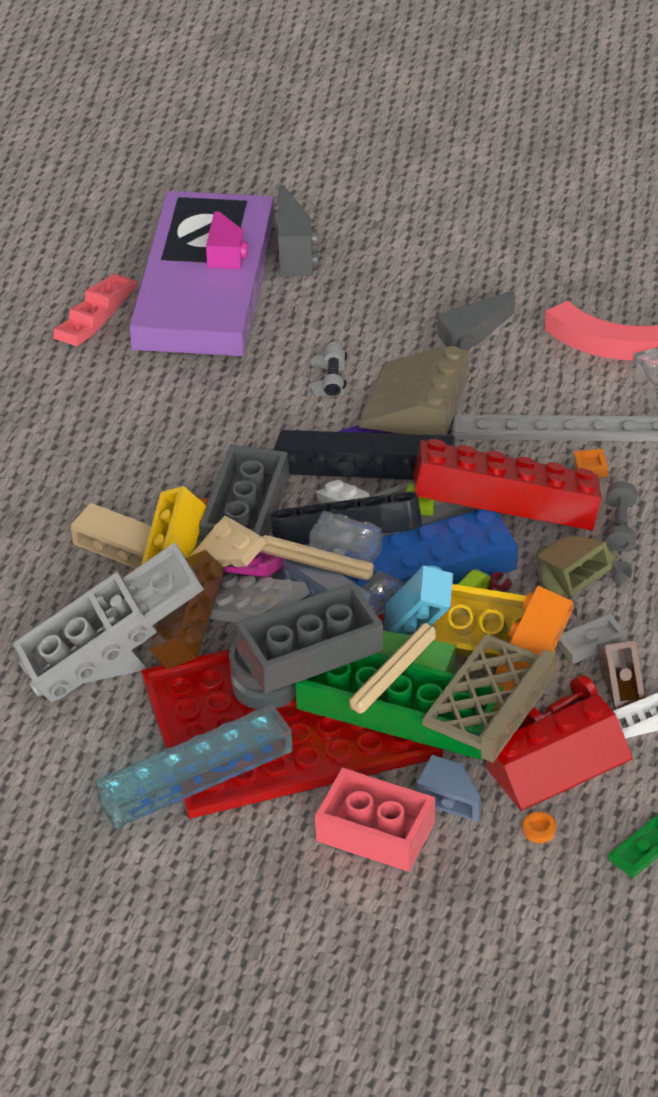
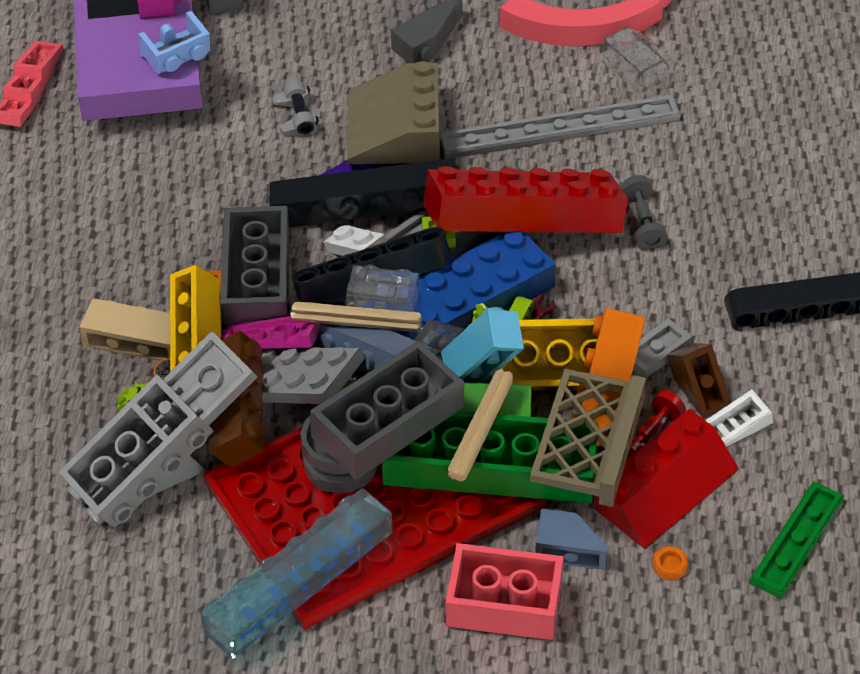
camera: 15 degrees left, 5 degrees up
tan wing [190,516,267,567] -> none
olive torso [536,535,633,617] -> none
orange plate [573,448,608,478] -> none
none -> light blue window [138,11,210,74]

